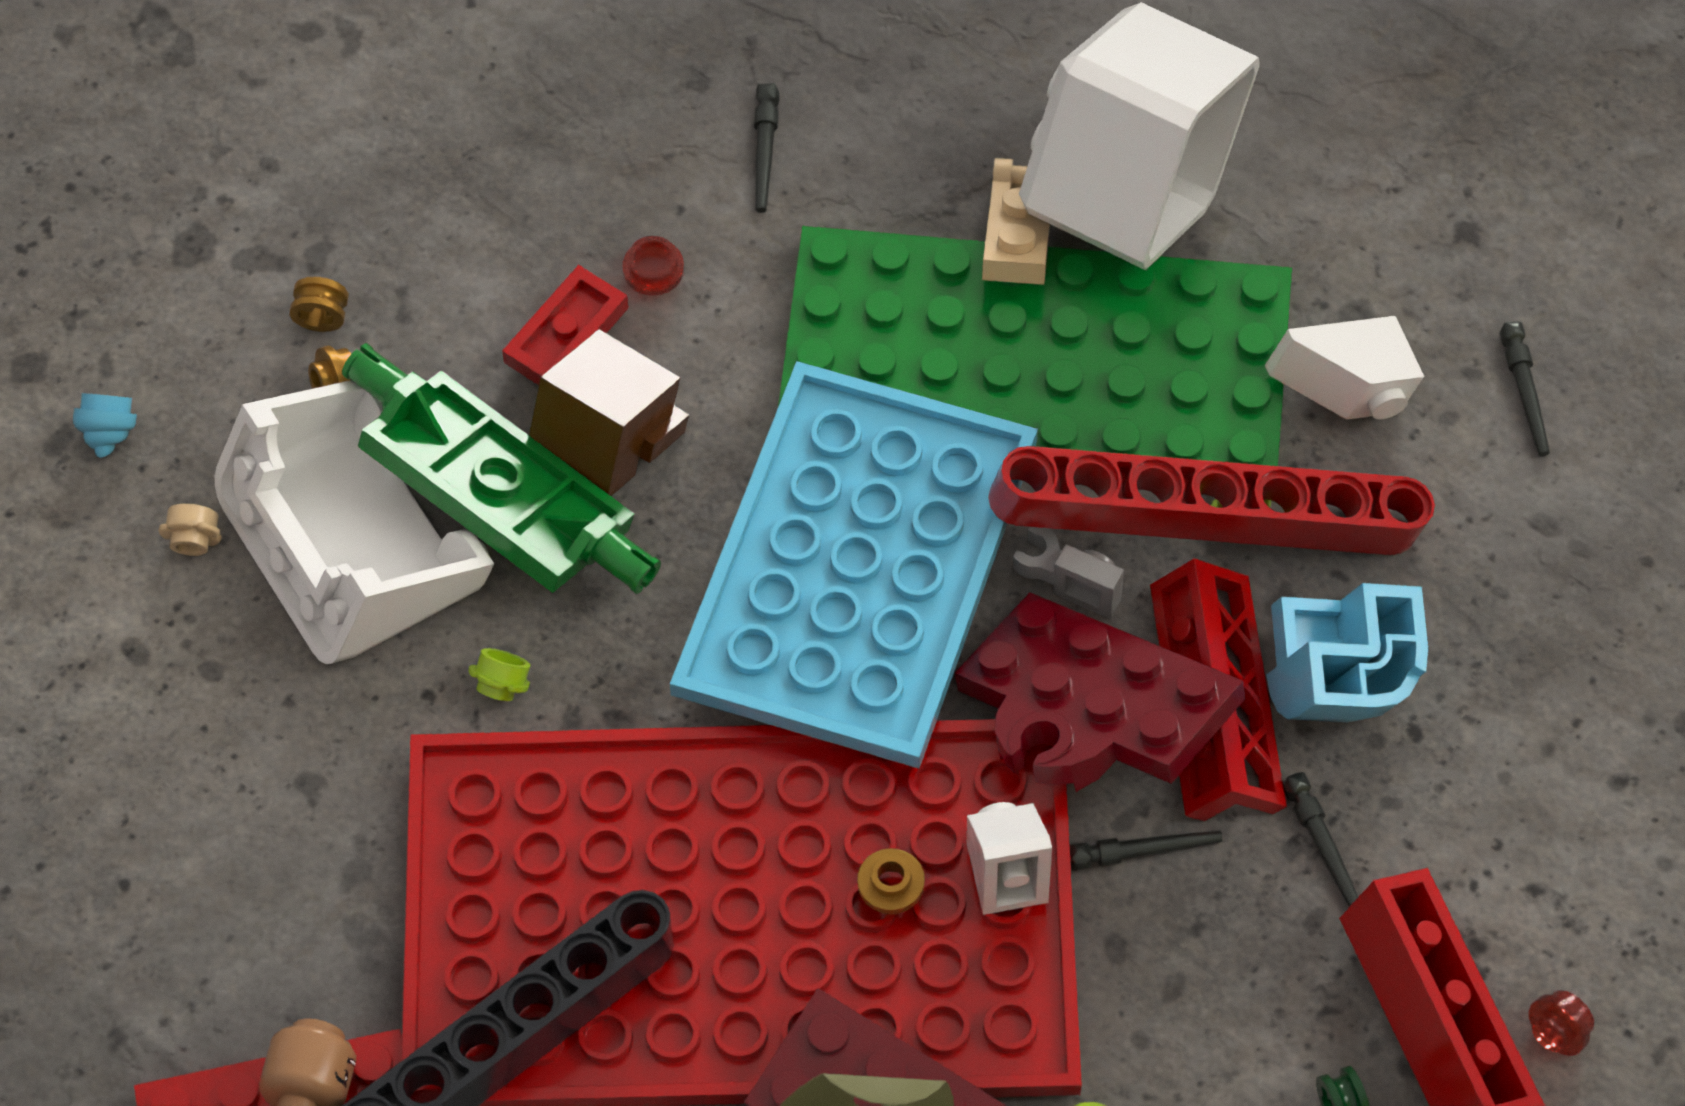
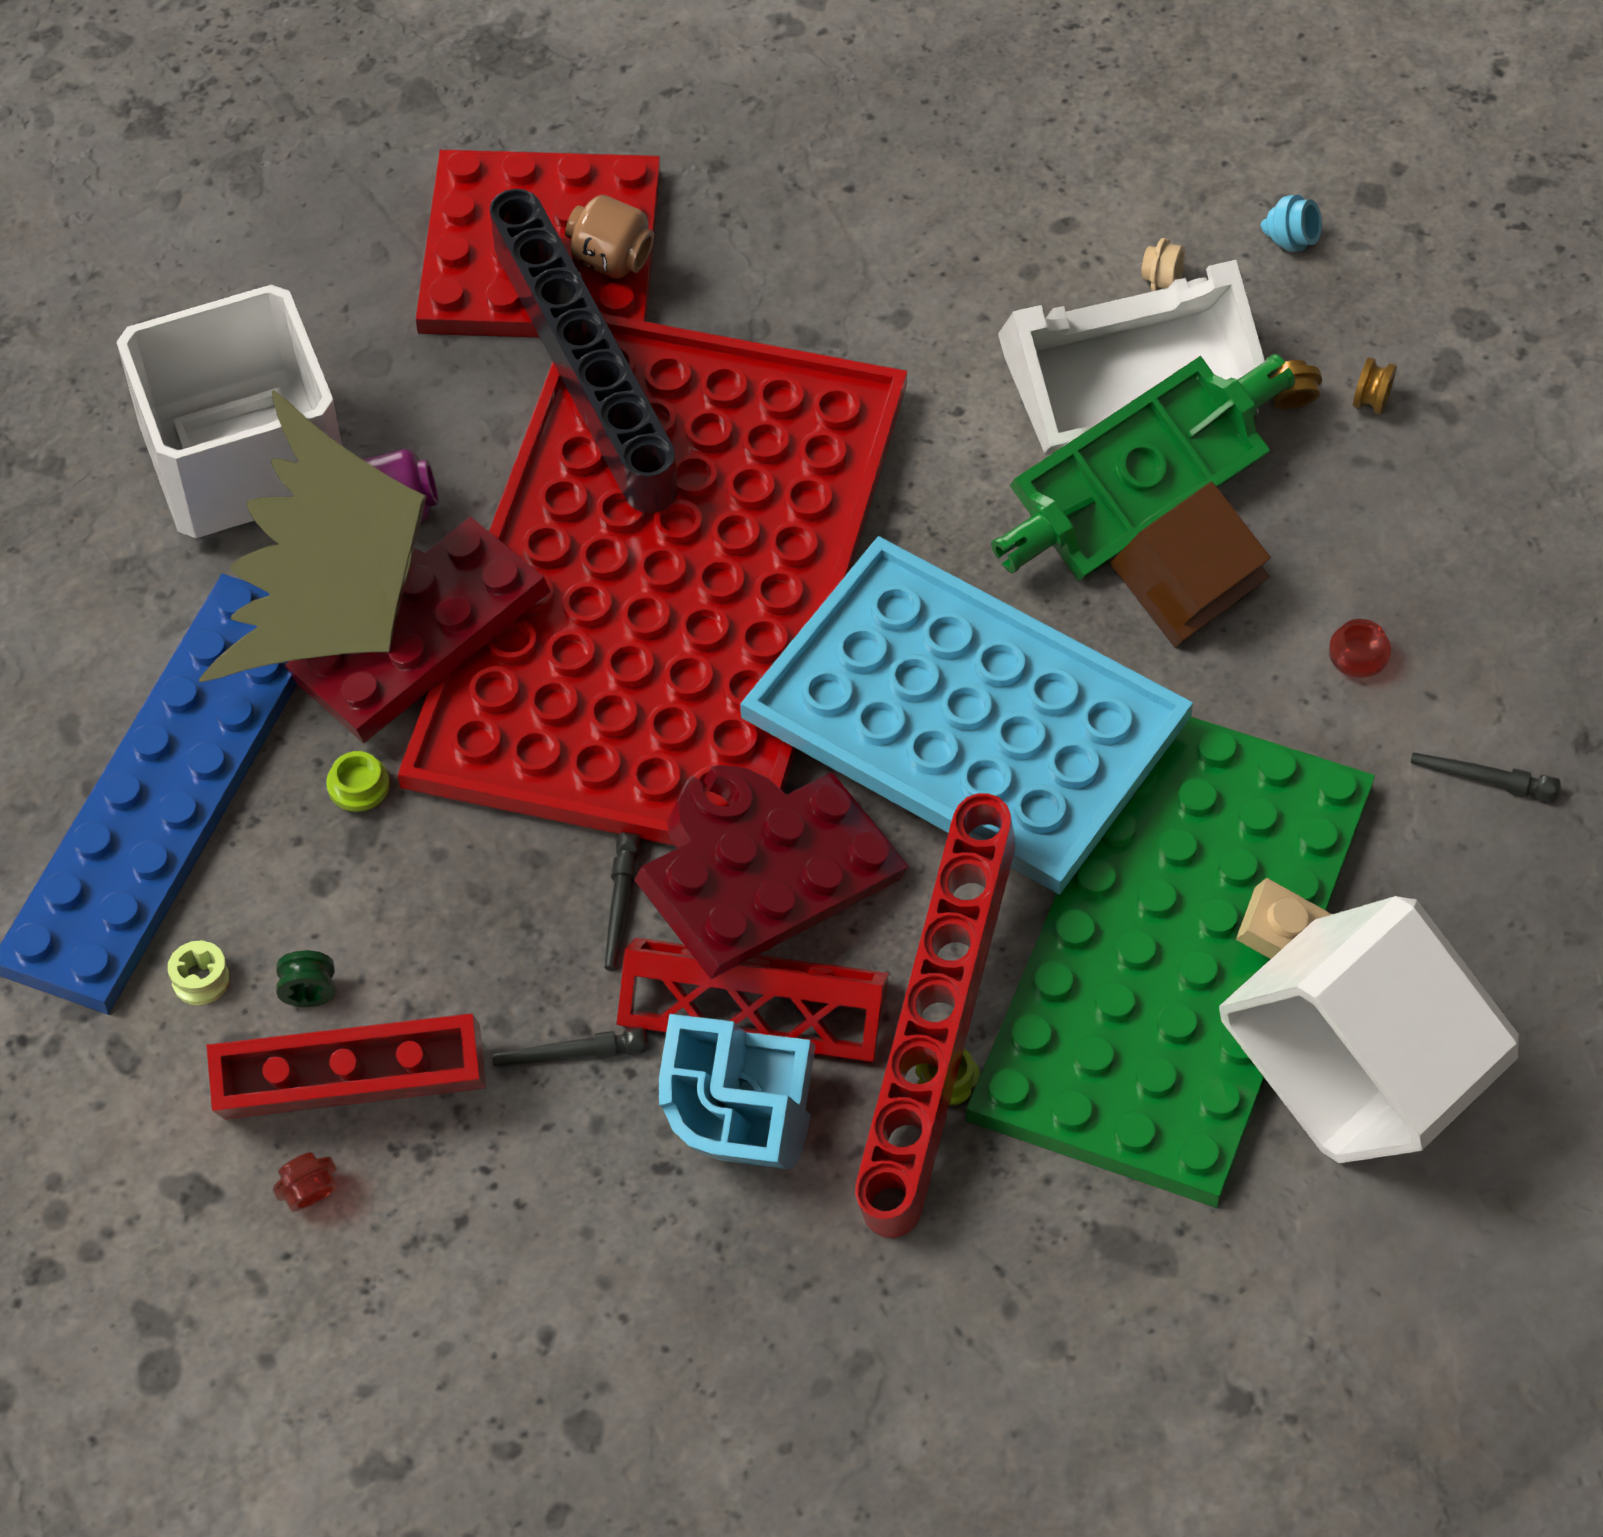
camera: 105 degrees right, 5 degrees down
lime plate [468,648,531,701] -> none
red plate [502,265,629,385] -> none
pearl gold plate [858,849,925,914] -> none
white slope [967,802,1052,915] -> none
light grey plate [1013,527,1124,620] -> none
white slope [1265,316,1424,420] -> none
pearl dark grey piece [1499,321,1550,457] -> none

